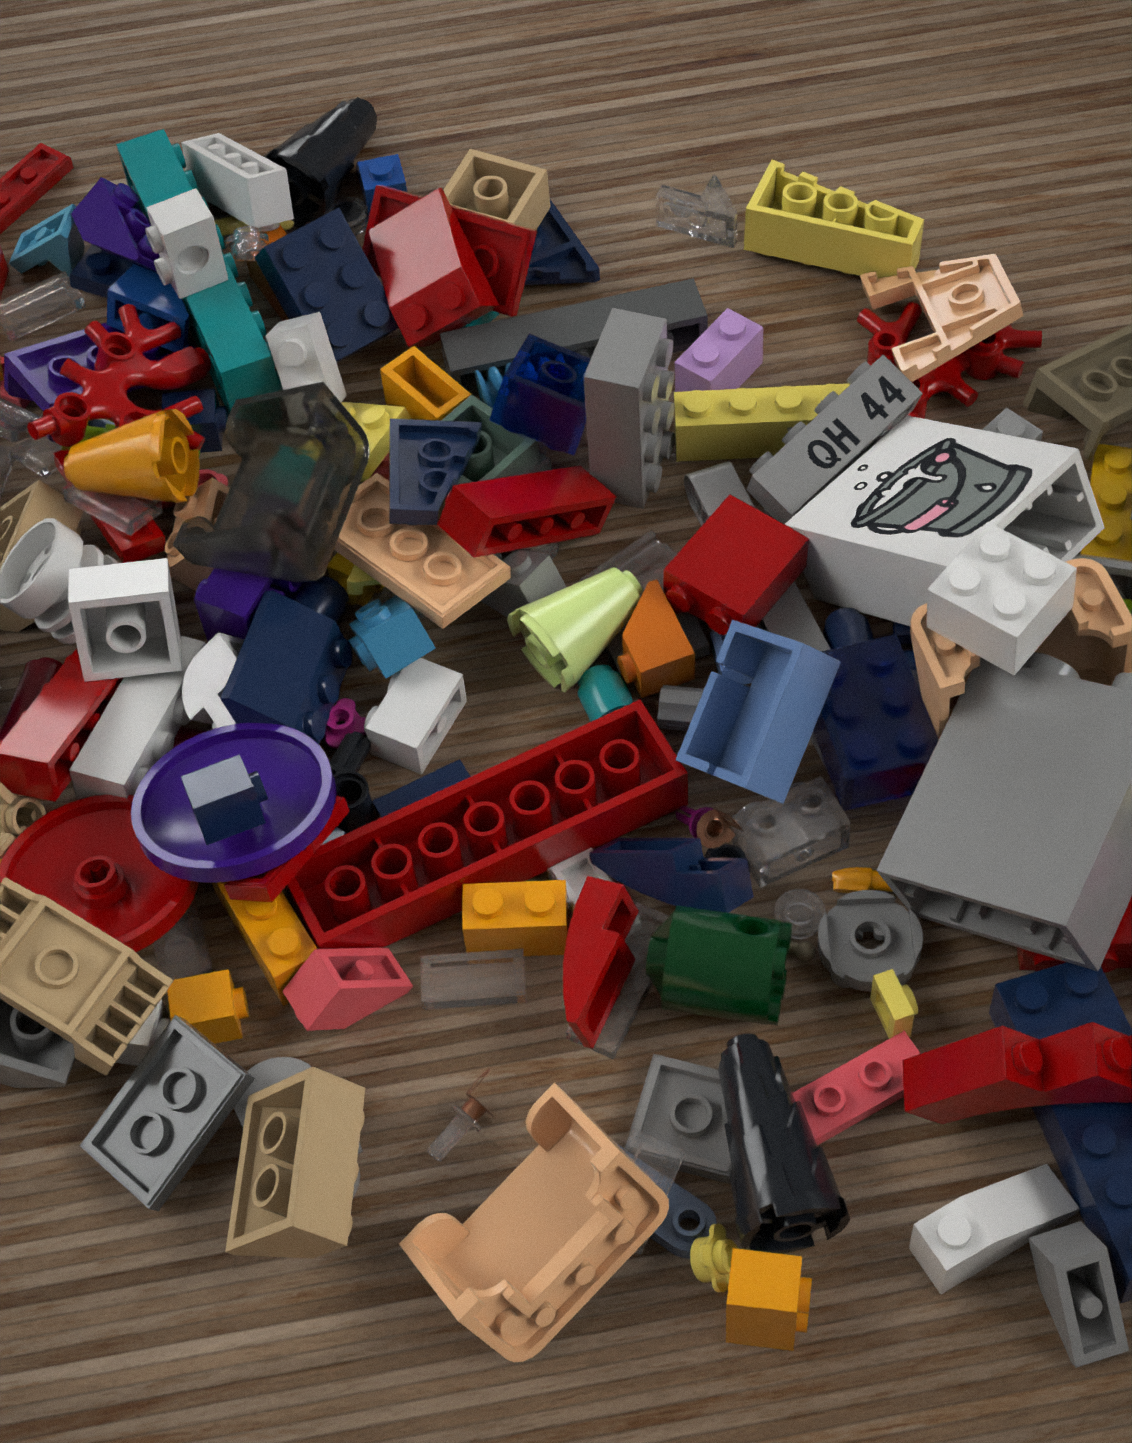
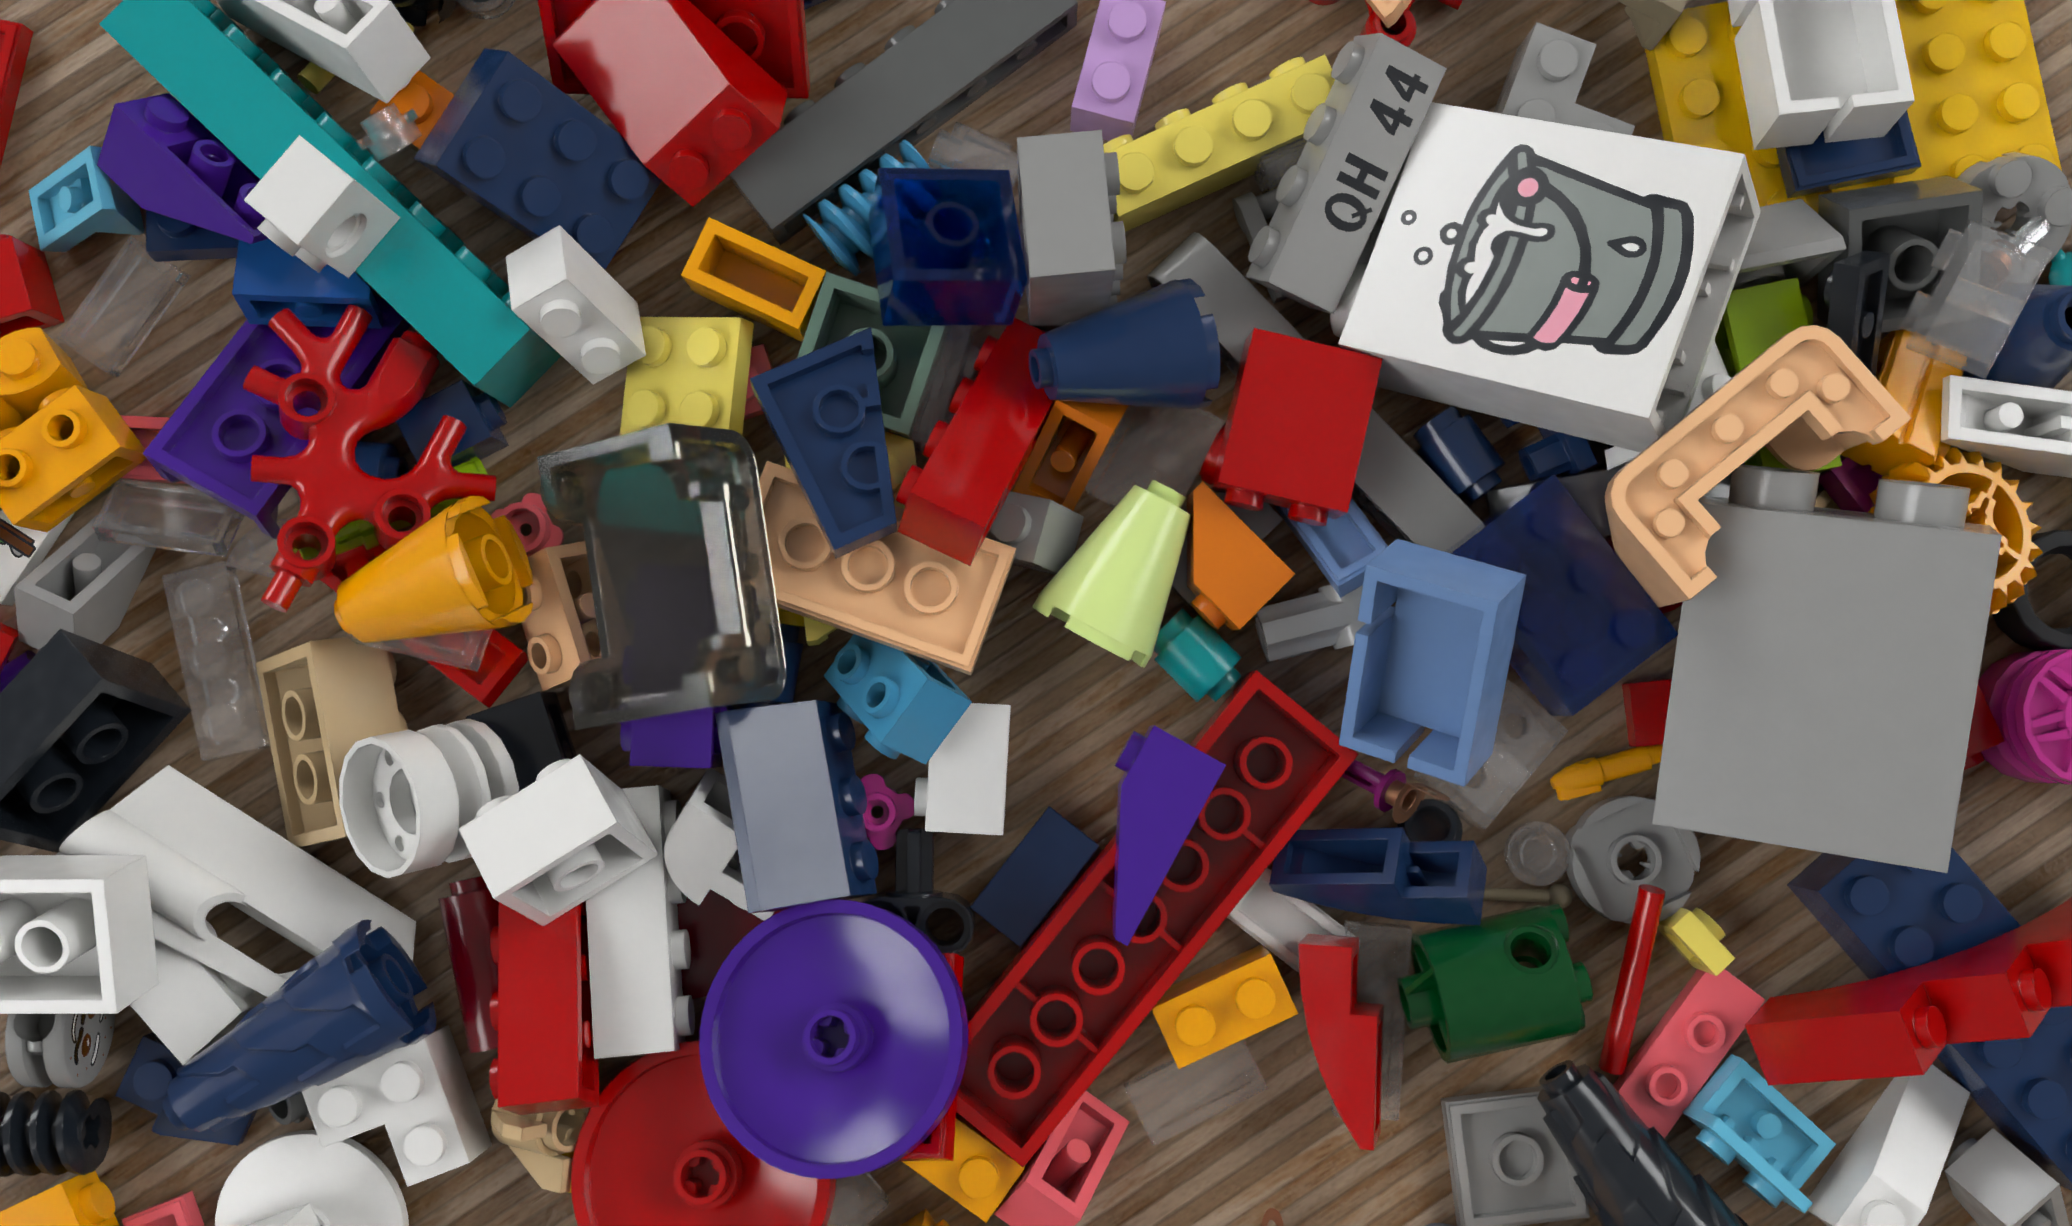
camera: 30 degrees left, 30 degrees up
dark blue brick [180,754,268,845] -> none
white brick [927,522,1077,675] -> none
none -> orange slope [1013,400,1130,511]
none -> dark blue cone [1029,278,1220,410]
none -> dark purple slope [1113,725,1226,946]
none -> red bar [1598,884,1666,1075]
none -> medium azure bracket [1682,1054,1836,1214]

